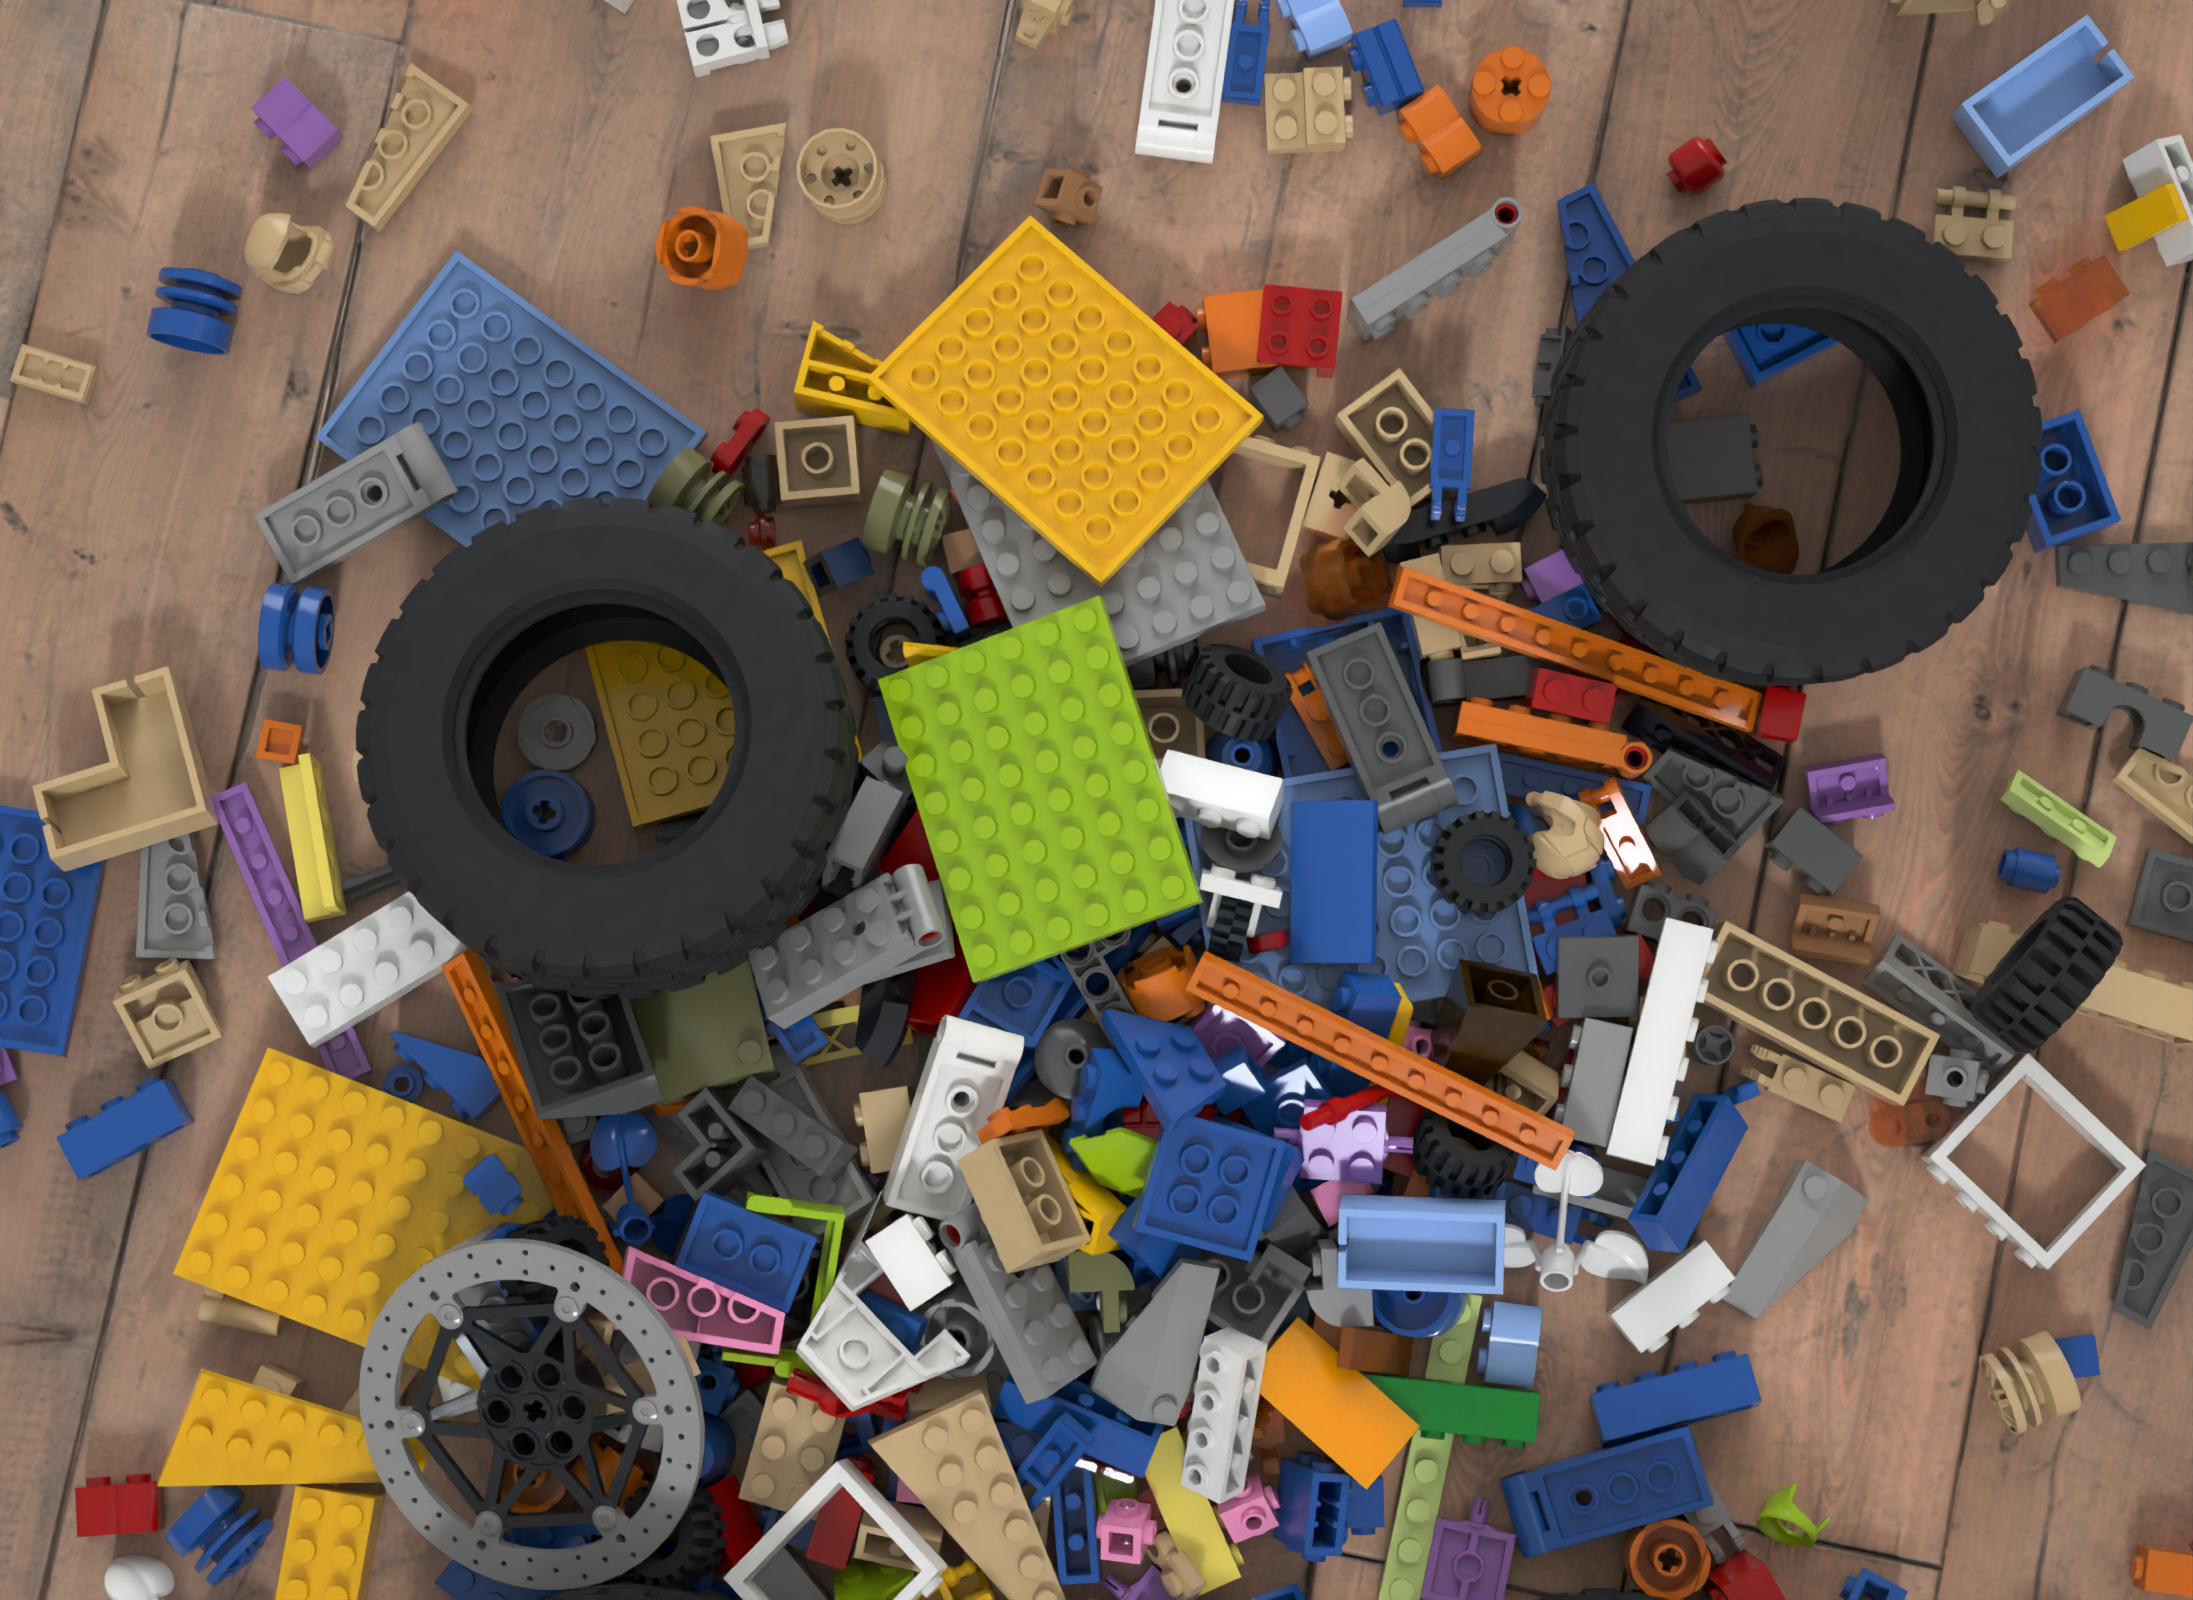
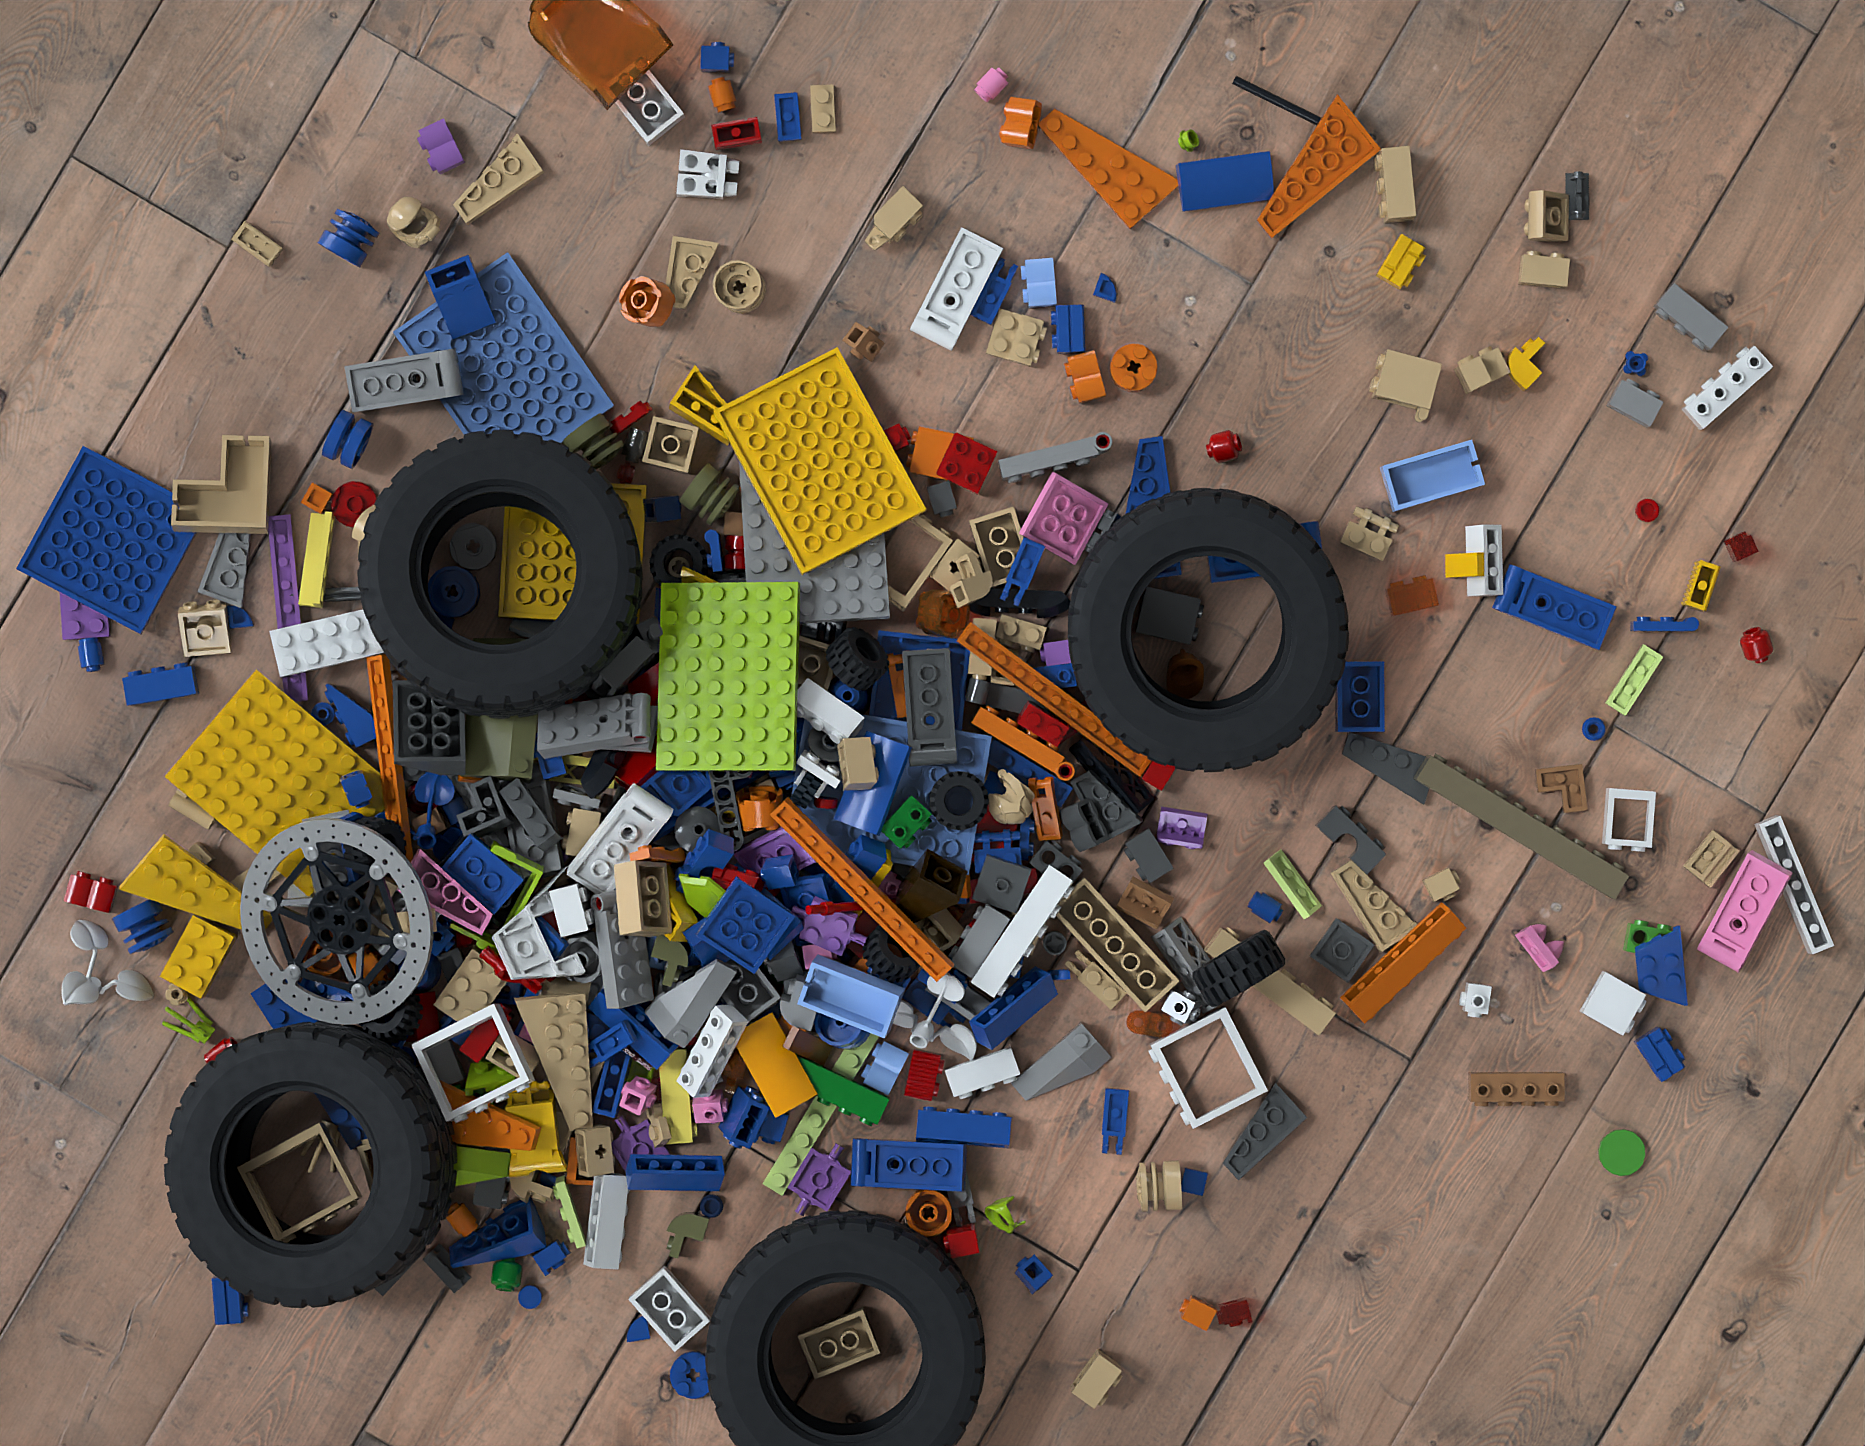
camera: 15 degrees right, 5 degrees up
blue wing [1101,1009,1227,1133] -> none
dark grey bracket [1245,1244,1312,1291] -> none
none -> blue tile [227,605,254,629]
none -> red tile [331,481,377,527]
none -> blue slope [425,255,496,340]
none -> dark blue brick [441,792,468,828]
none -> light grey plate [553,783,605,811]
none -> tan brick [837,737,879,791]
none -> green brick [881,795,932,849]
none -> red brick [904,1049,945,1101]
none -> bright pink plate [1019,472,1108,565]
none -> blue hinge [1102,1088,1129,1155]

